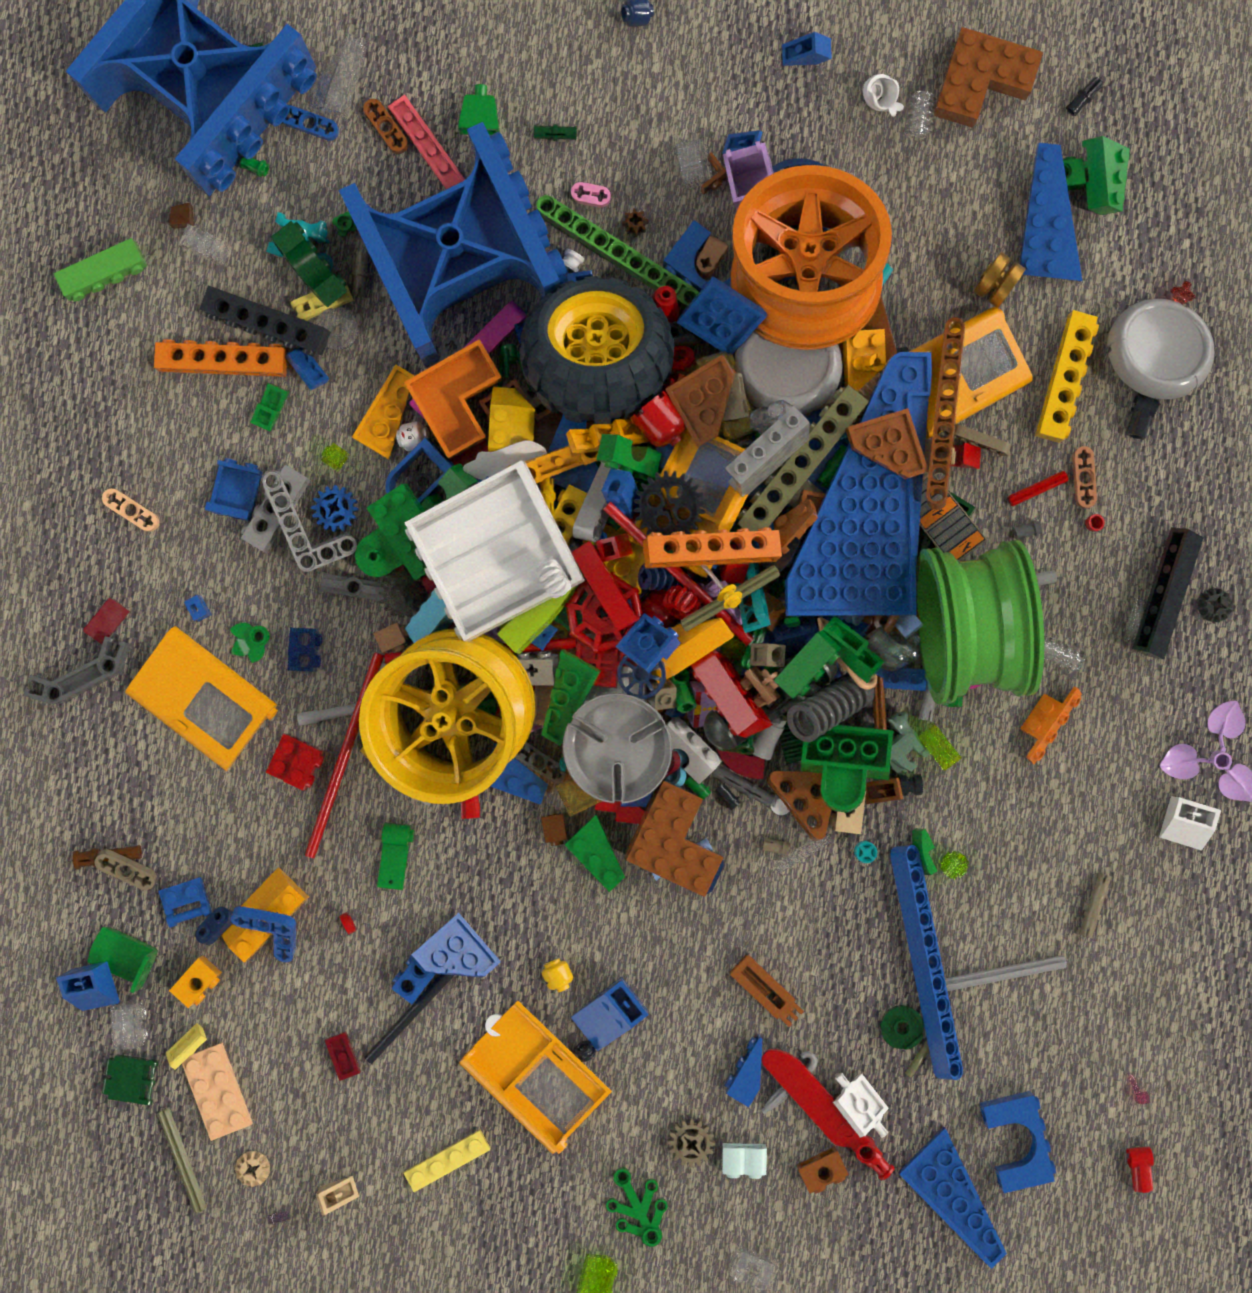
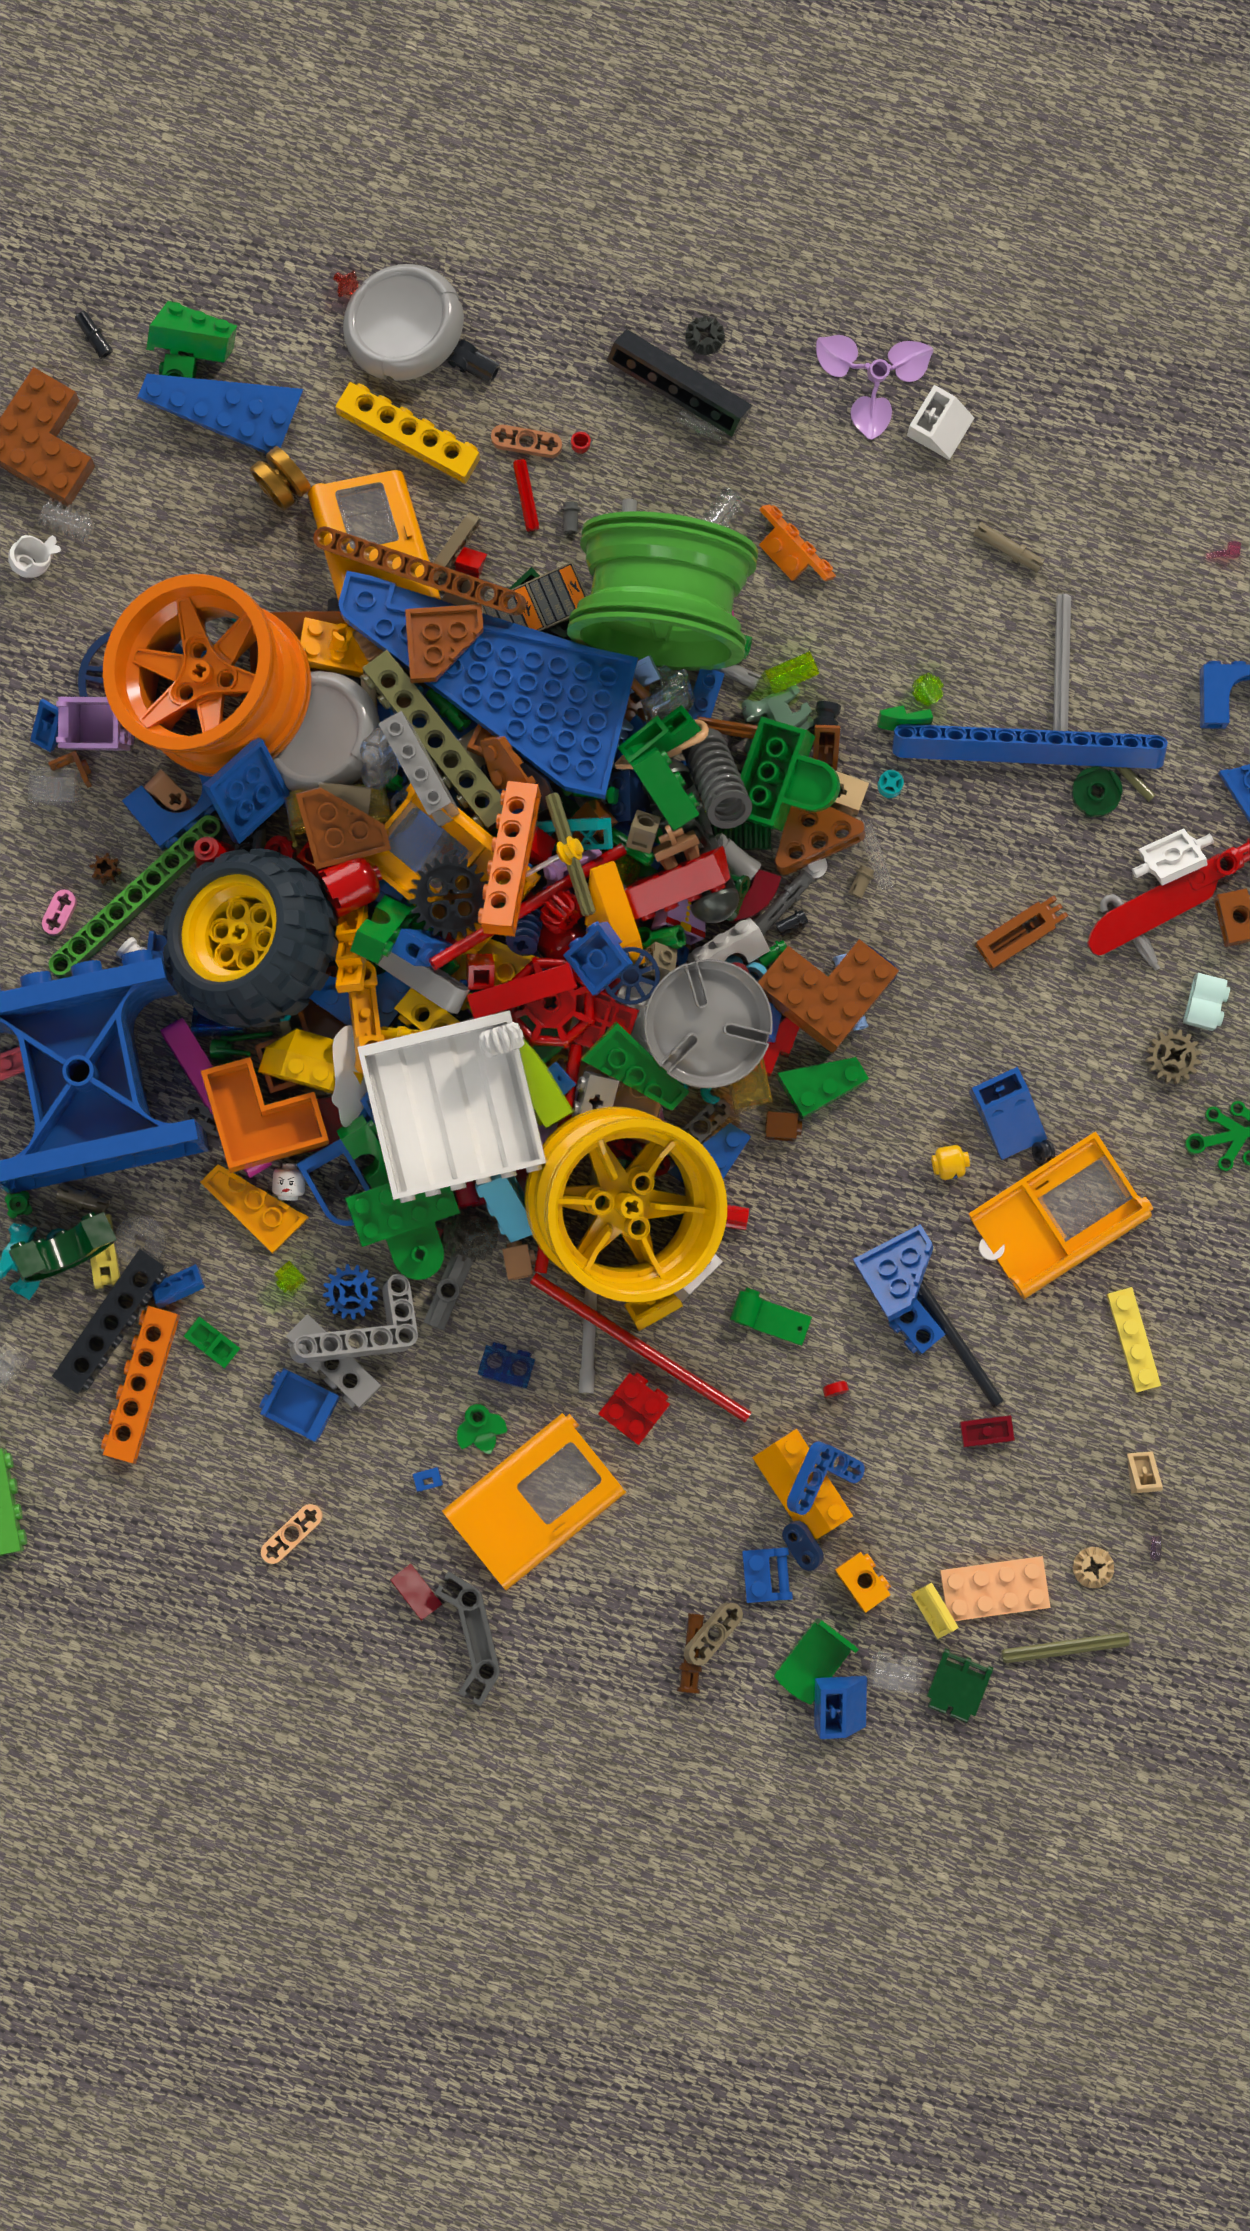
camera: 80 degrees left, 5 degrees down
blue slope [724,1034,762,1107] -> none

